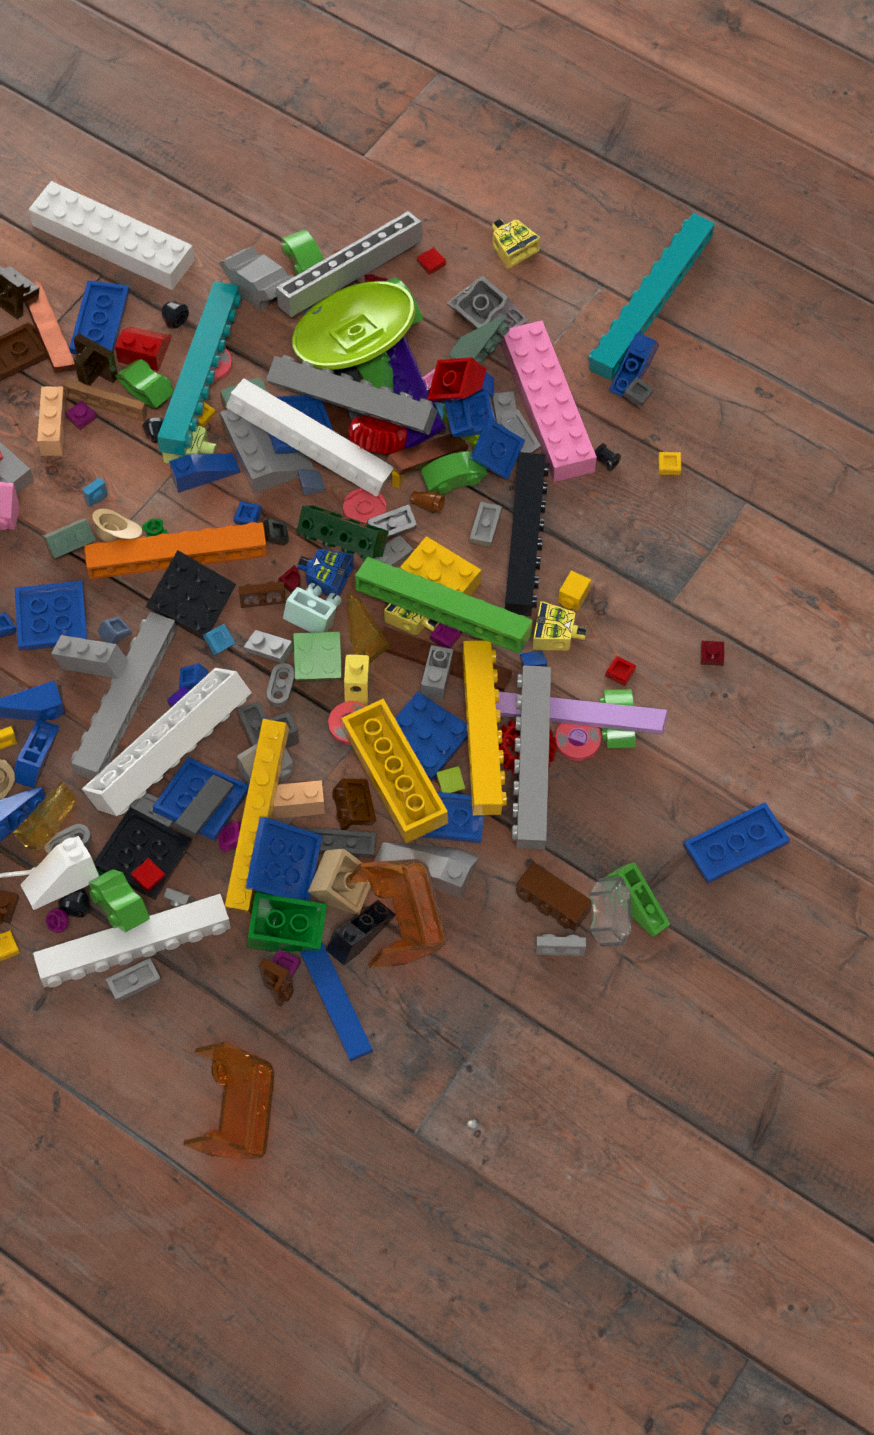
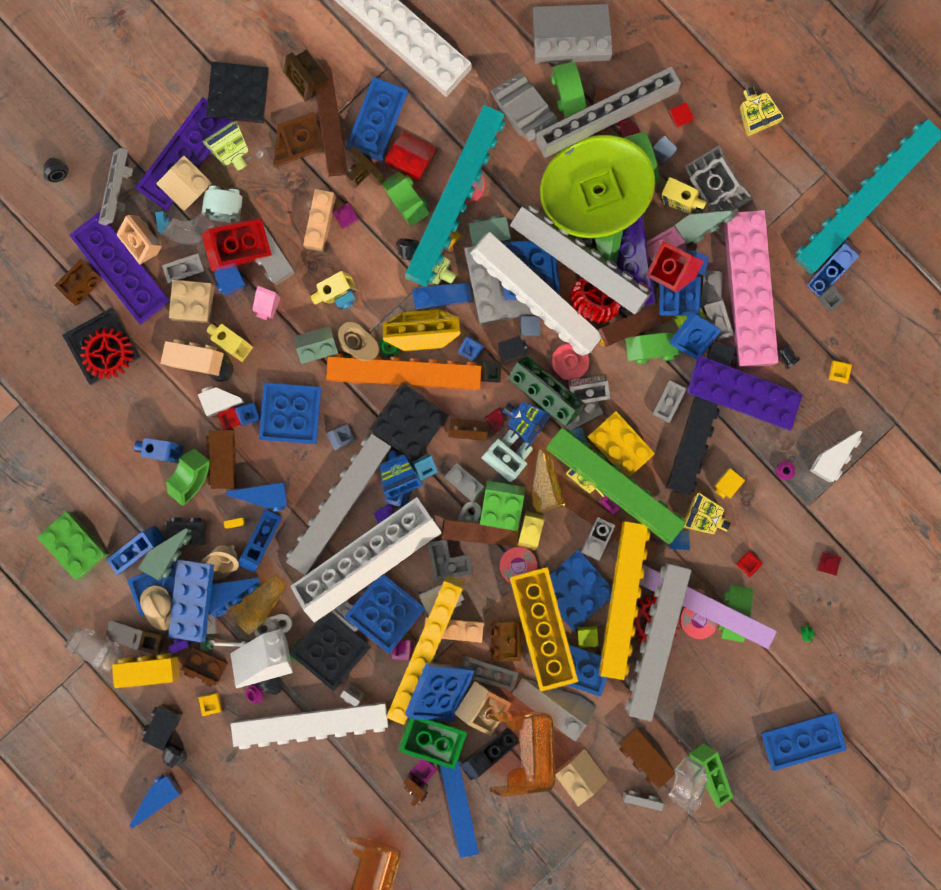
camera: 15 degrees right, 25 degrees up
light grey brick [51,635,128,679] -> none
medium nougat plate [62,378,147,422] -> none
bright green brick [88,869,150,932] -> none
light grey plate [106,958,161,1003] -> none
red tile [131,858,165,892] -> none
black cone [162,301,189,329] -> none
dark grey tile [175,774,233,838] -> none
dark orange cone [410,491,445,513] -> none
none -> light yellow torso [310,271,358,305]
none -> blue torso [380,450,423,500]
none -> yellow wedge [382,309,460,351]
none -> copper tile [441,519,519,547]
none -> black brick [497,336,528,365]
none -> light grey slope [533,4,612,64]
none -> tan slope [554,748,608,806]
none -> sand blue slope [652,136,678,165]
none -> light yellow torso [661,177,708,214]
none -> dark purple plate [686,356,803,431]
none -> magenta plate [776,461,796,480]
none -> green plate [800,623,815,643]
none -> white slope [809,431,862,482]

